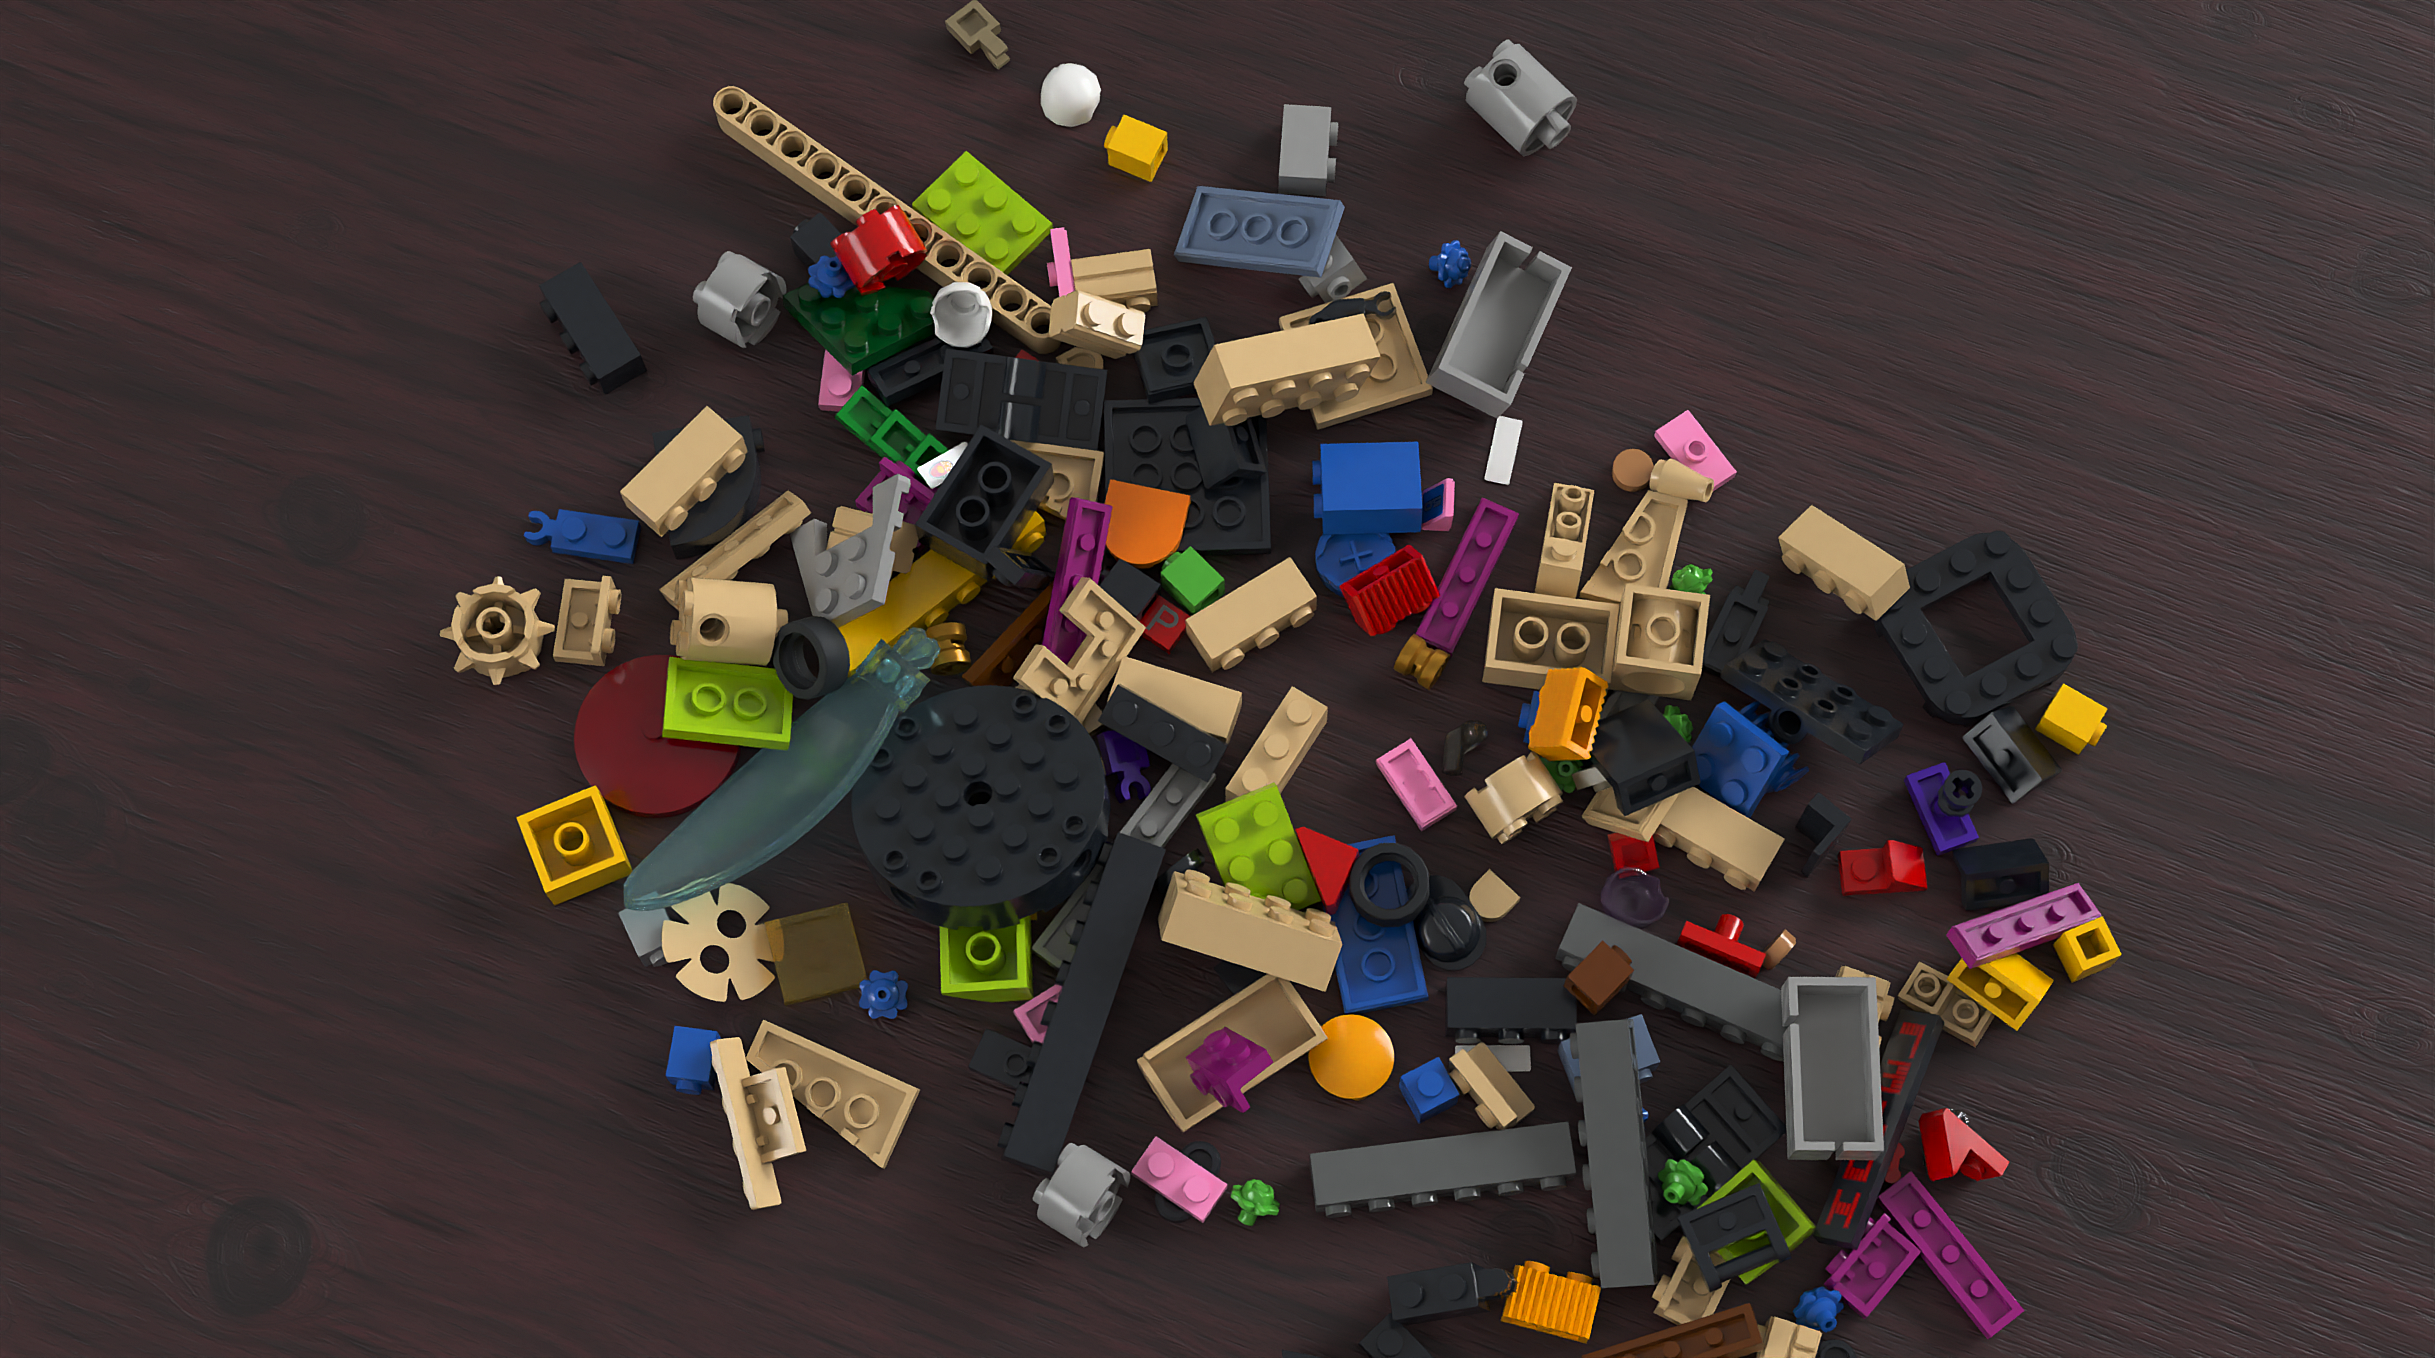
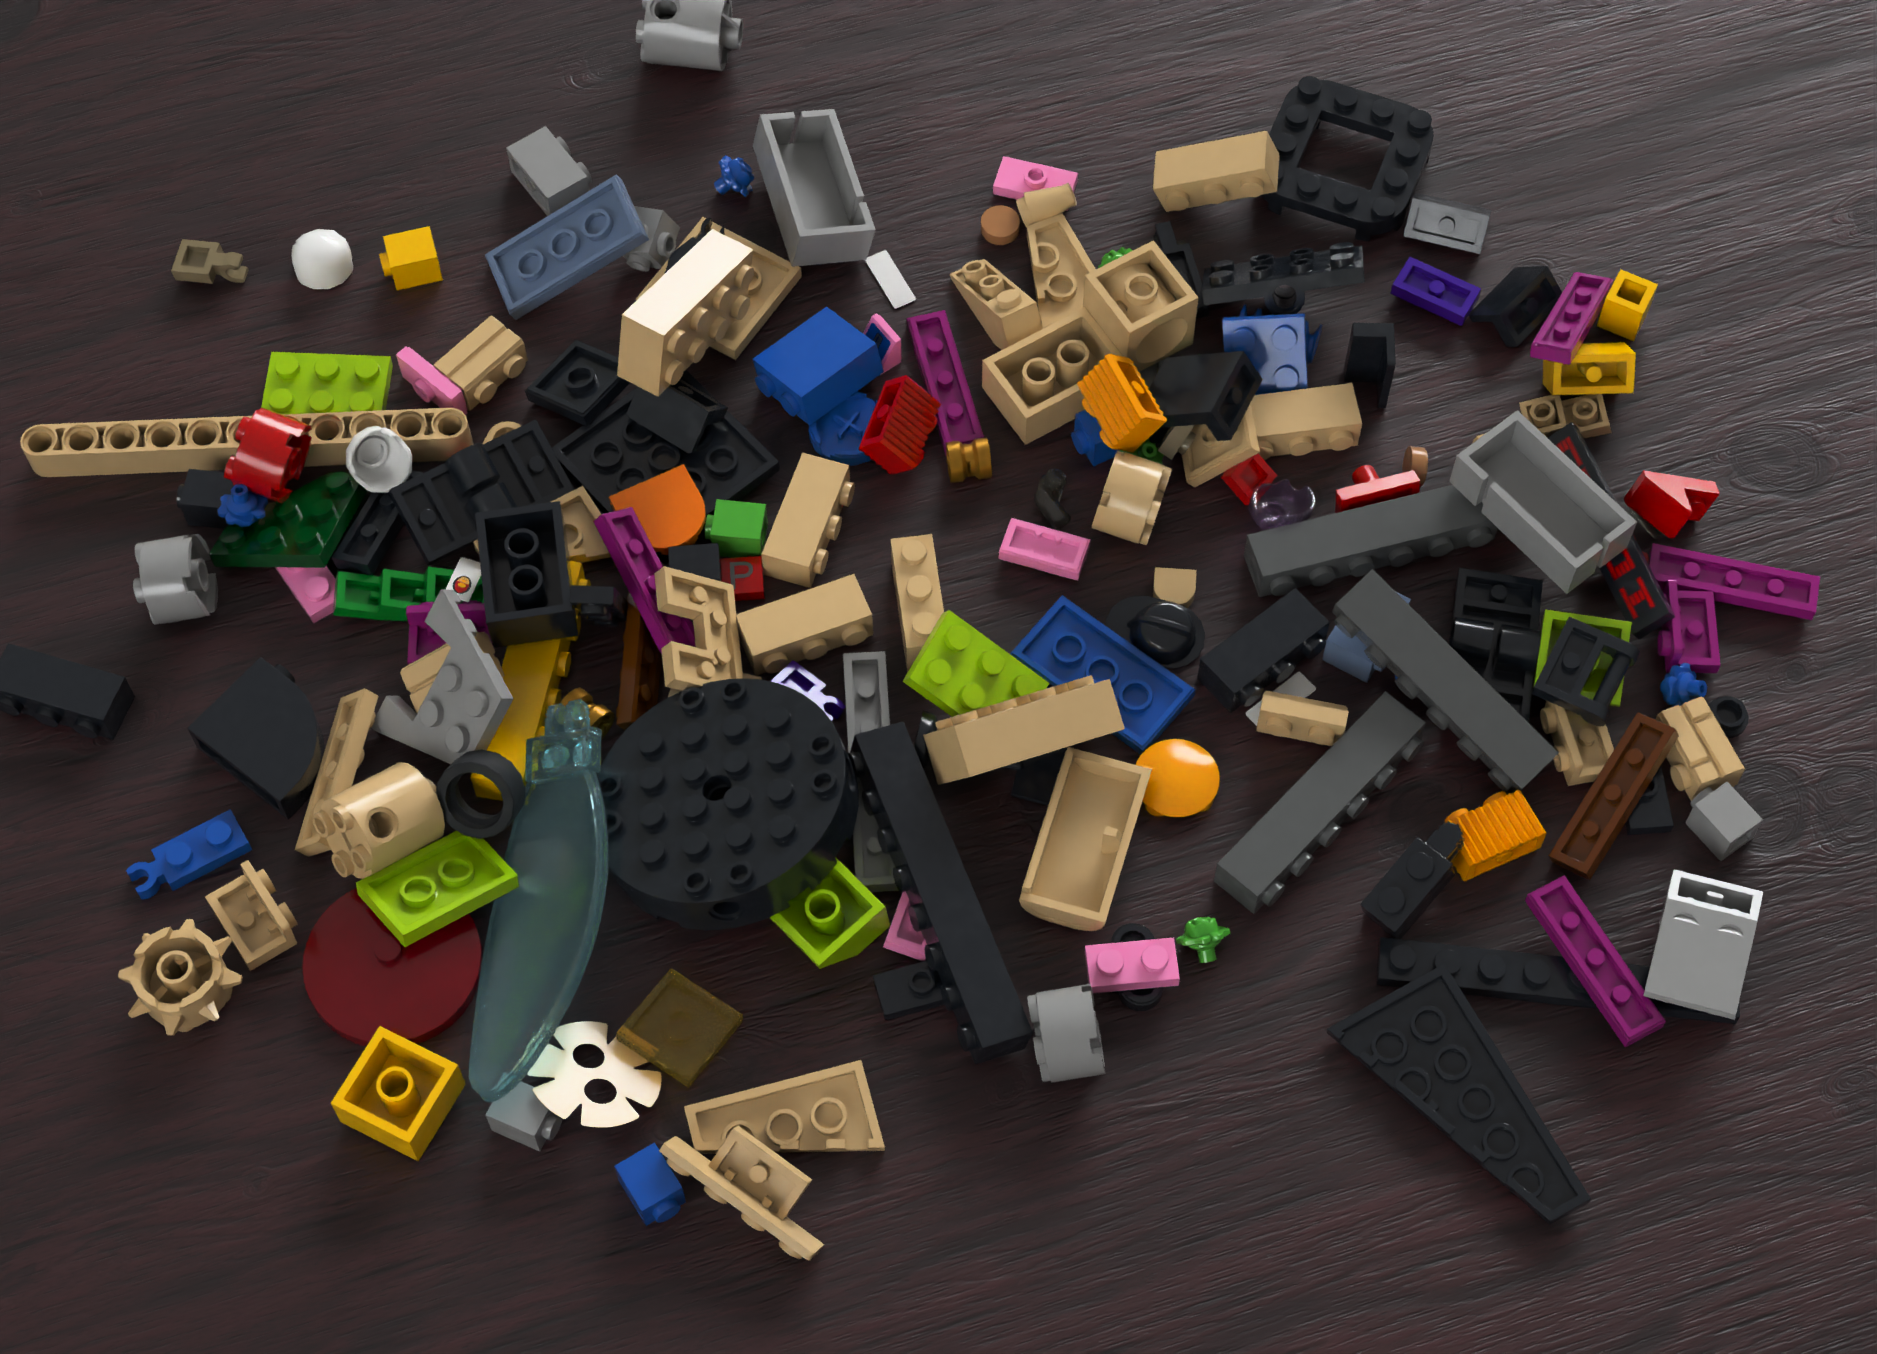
camera: 40 degrees left, 10 degrees down
tan brick [620,406,748,537] -> none
blue plant [859,970,908,1019] -> none
tan brick [1048,290,1145,359] -> none
black plate [1098,684,1229,782] -> none
magenta bracket [1185,1027,1274,1113] -> none
red slope [1295,827,1359,915] -> none
black tyre [1349,843,1429,927] -> none
blue brick [1399,1057,1460,1124] -> none
reddish brown brick [1564,940,1634,1015] -> none
bright green plant [1658,1159,1708,1205] -> none
red slope [1837,840,1928,896] -> none
black bush [1937,770,1982,817] -> none
yellow brick [2035,683,2107,755] -> none

